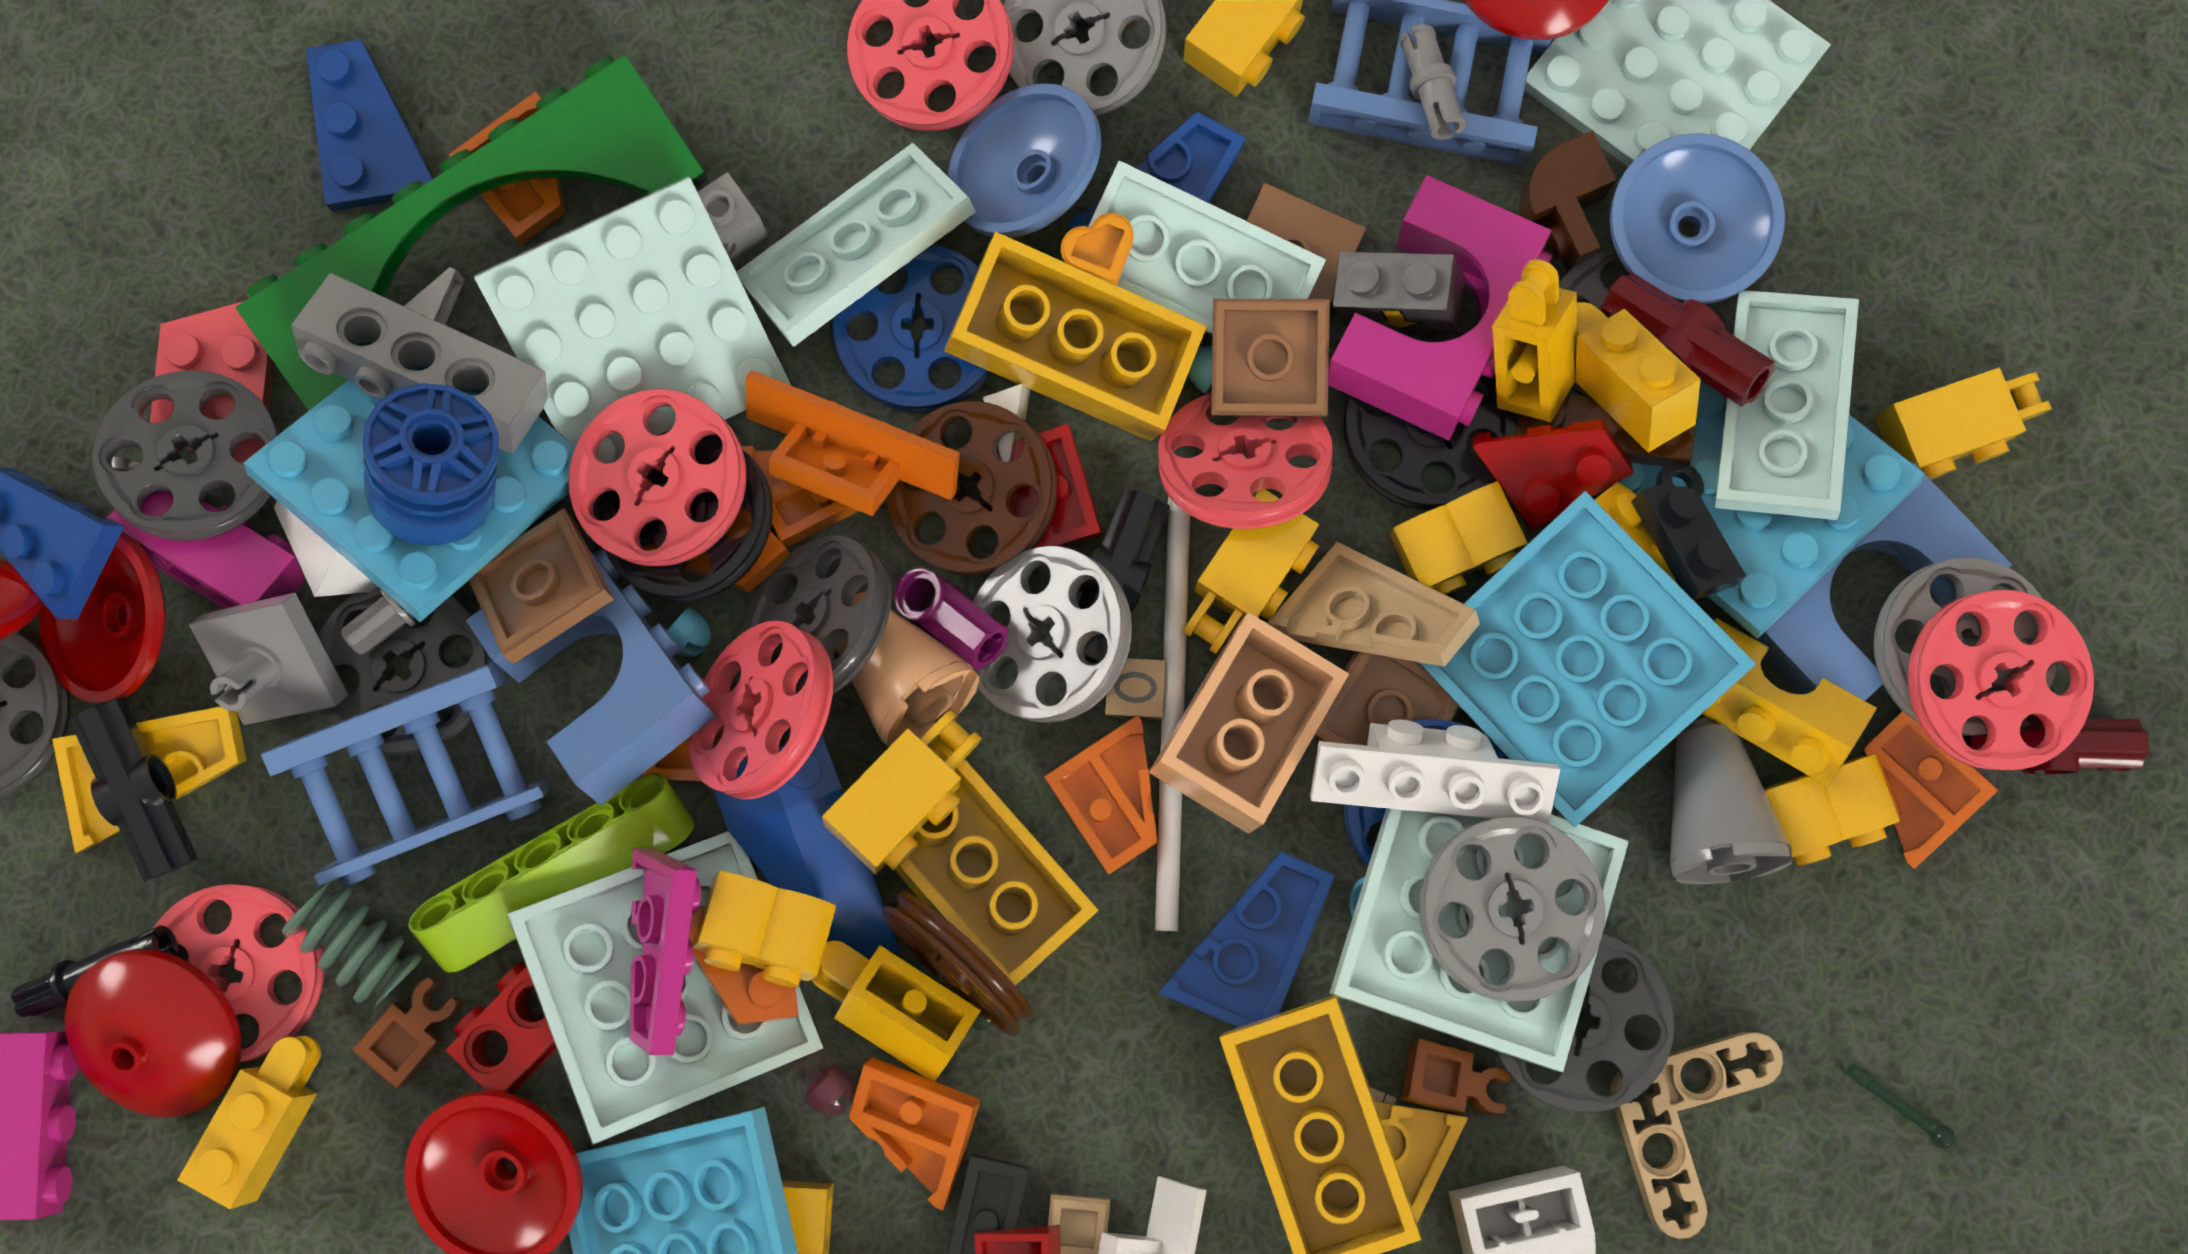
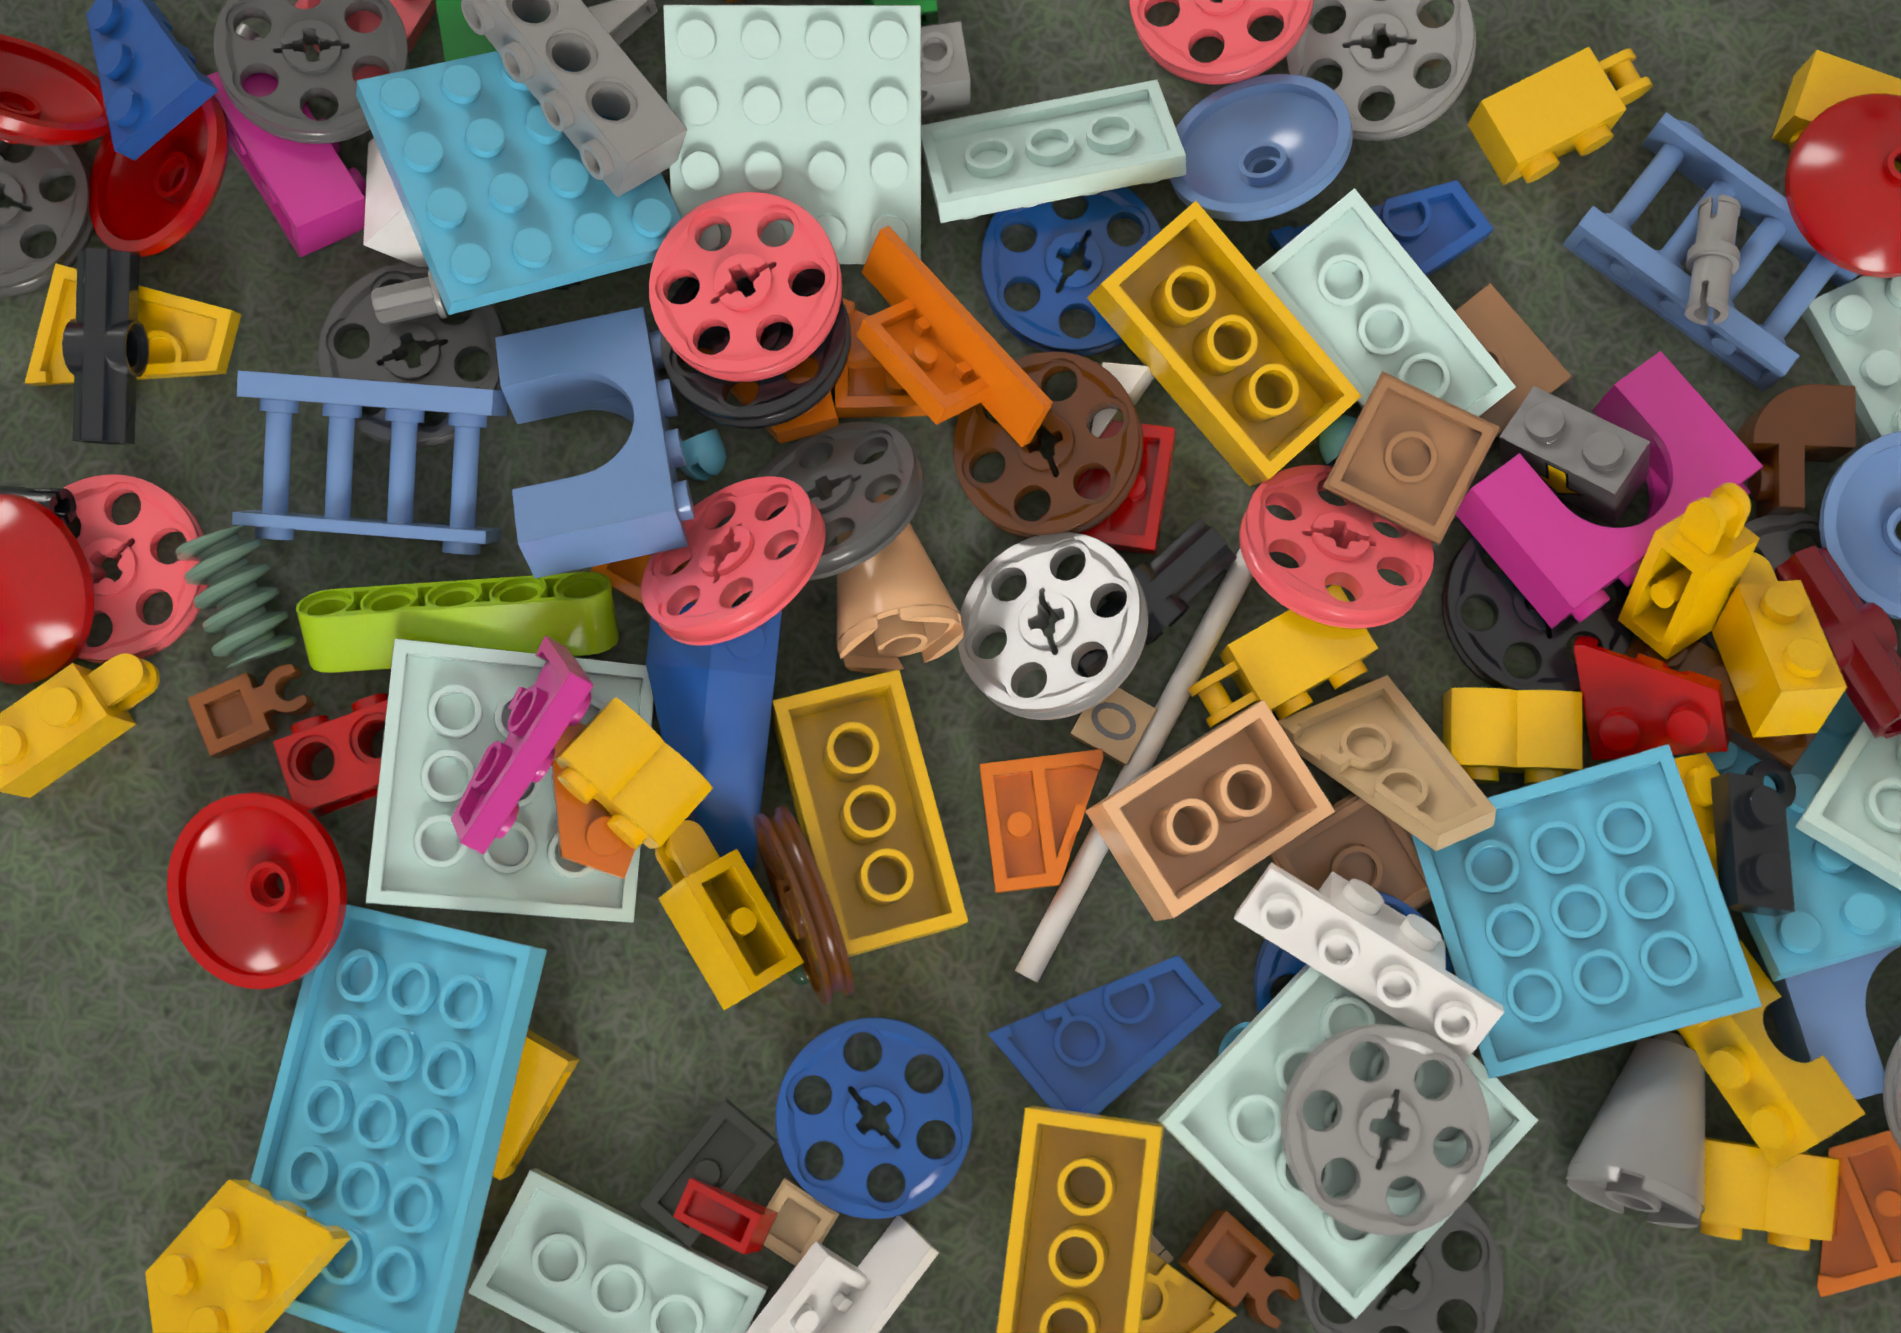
camera: 30 degrees right, 0 degrees up
light grey tile [189,593,348,725] -> none
blue wheel [363,383,499,546] -> none
medium nougat plate [469,508,614,664] -> none
clear pink hinge [802,1062,855,1117] -> none
yellow brick [822,709,982,875] -> none
orange wing [849,1056,981,1211] -> none
magenta piece [894,568,1009,670] -> none
light orange tile [1060,213,1134,286] -> none
none -> blue wedge [776,1017,973,1219]

